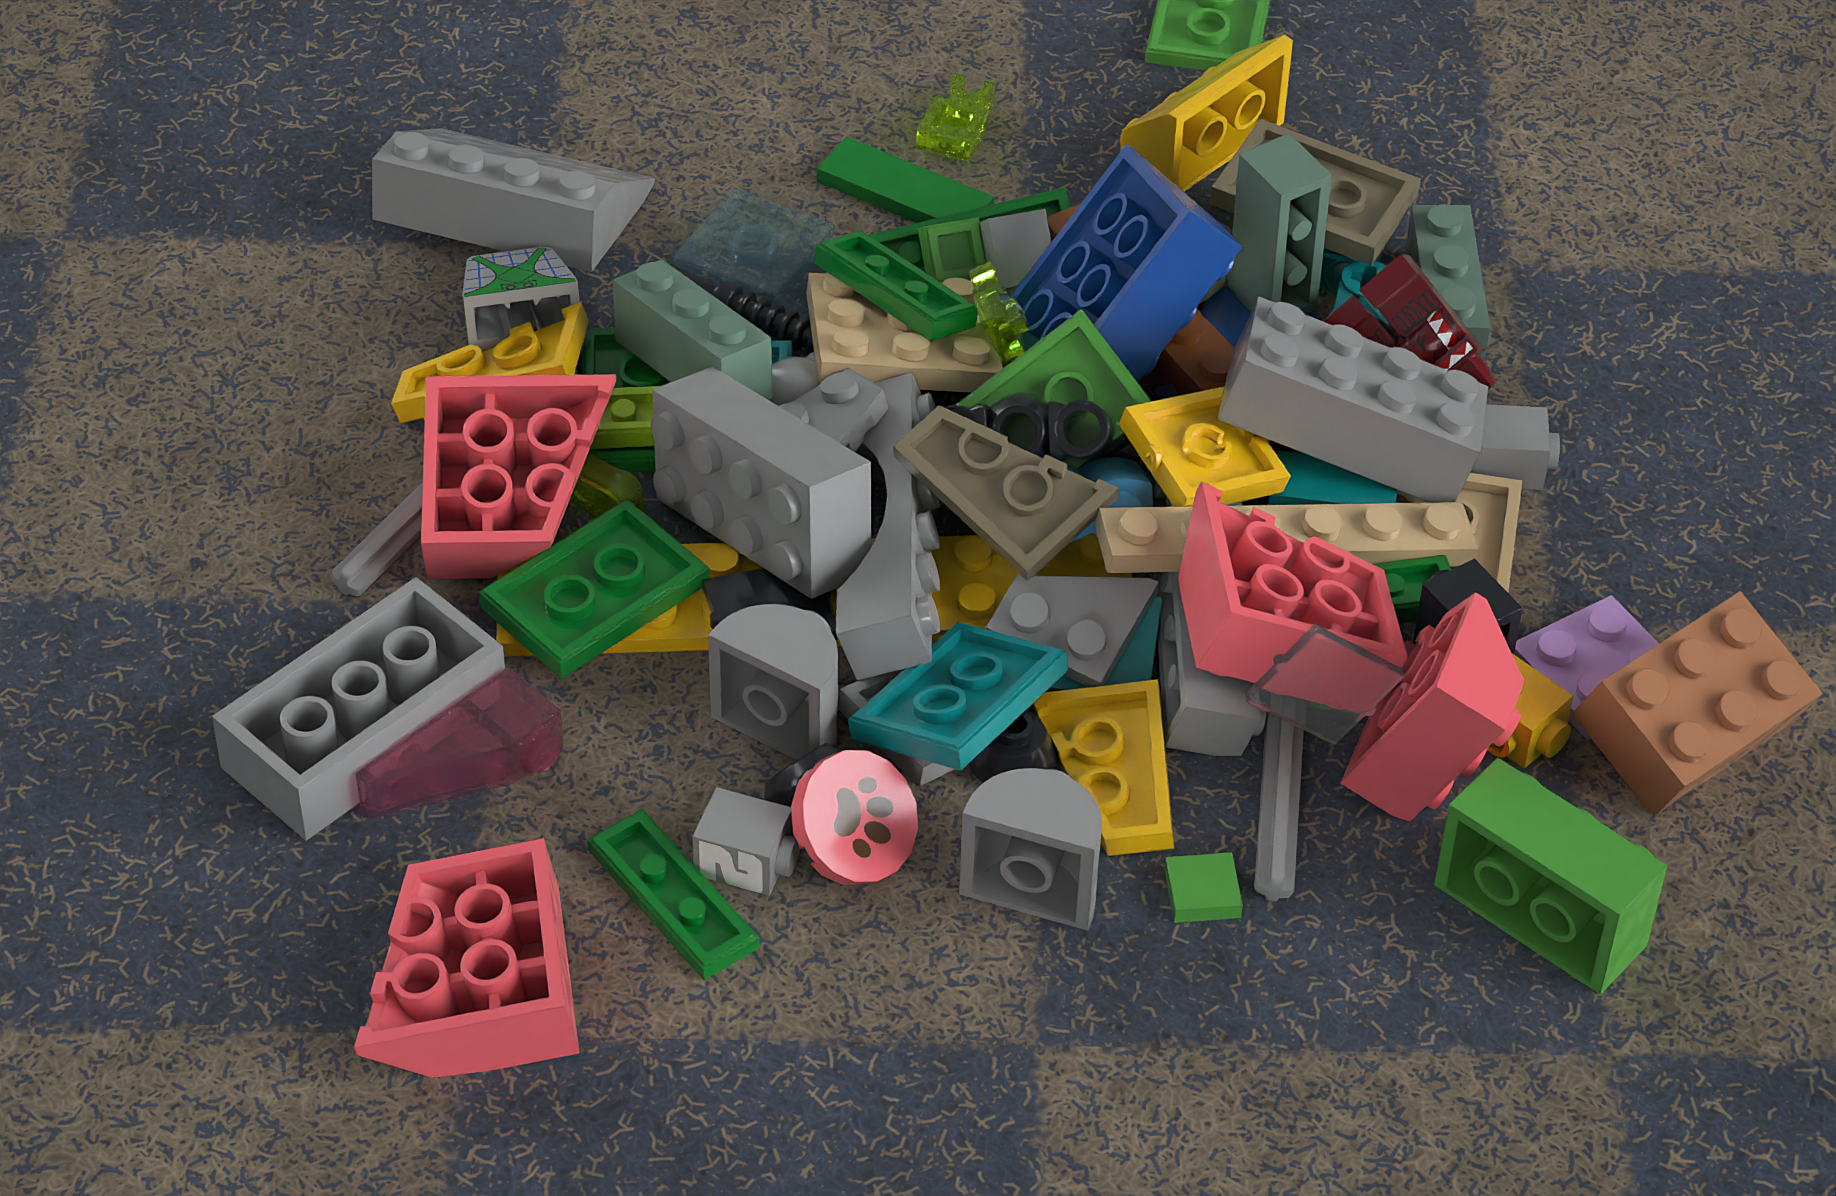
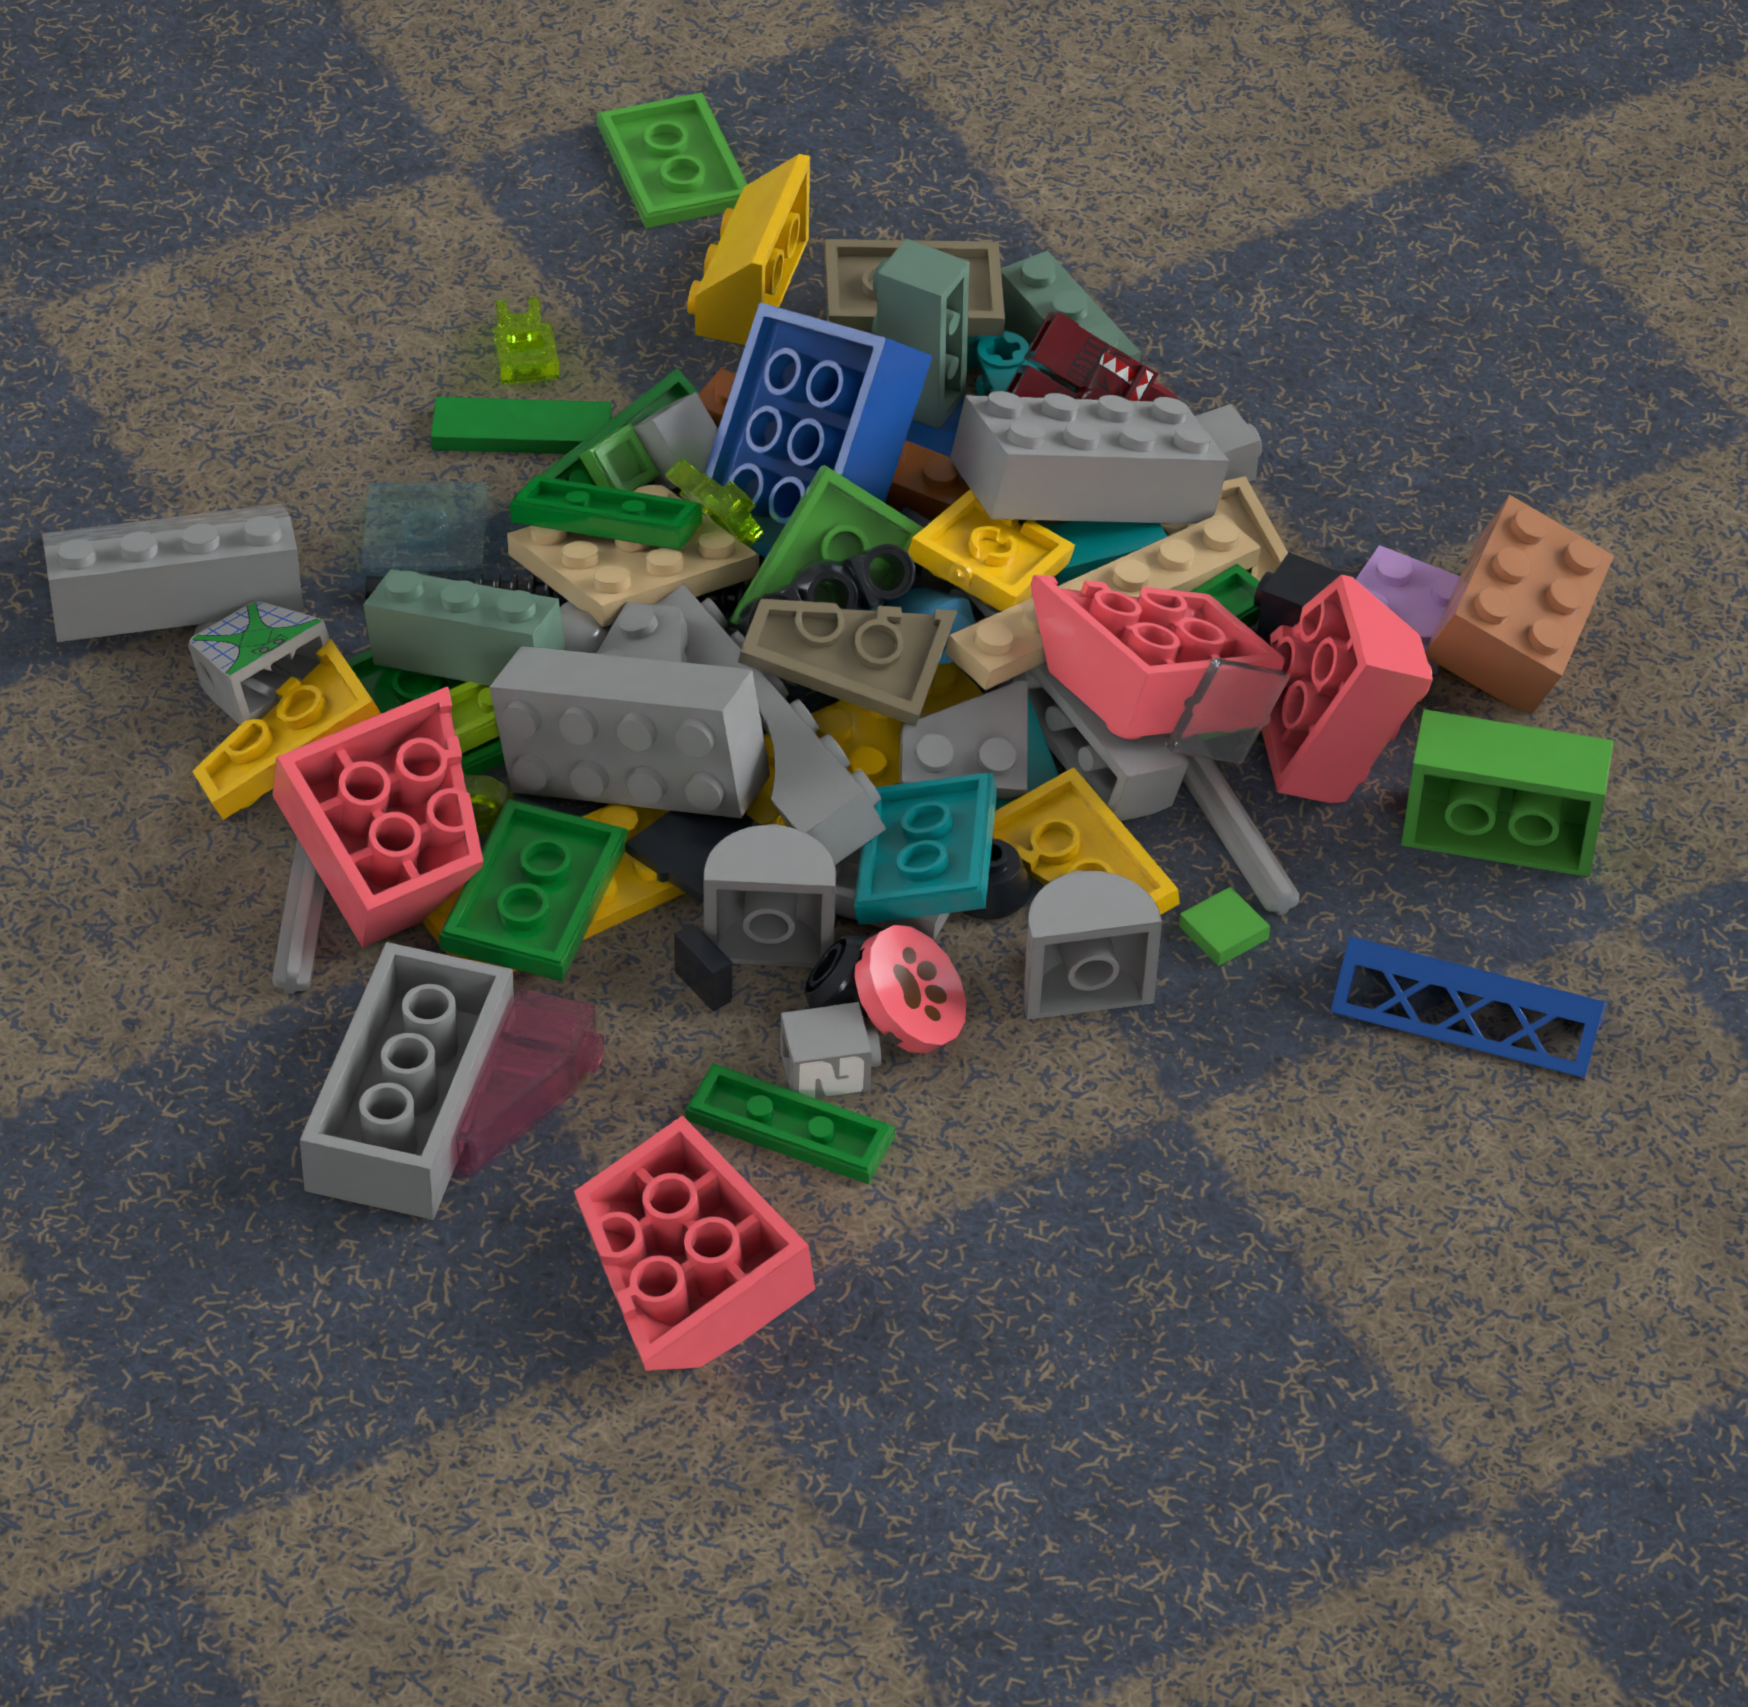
camera: 30 degrees left, 0 degrees up
none -> black tile [674,924,732,1012]
none -> blue fence [1330,936,1608,1078]

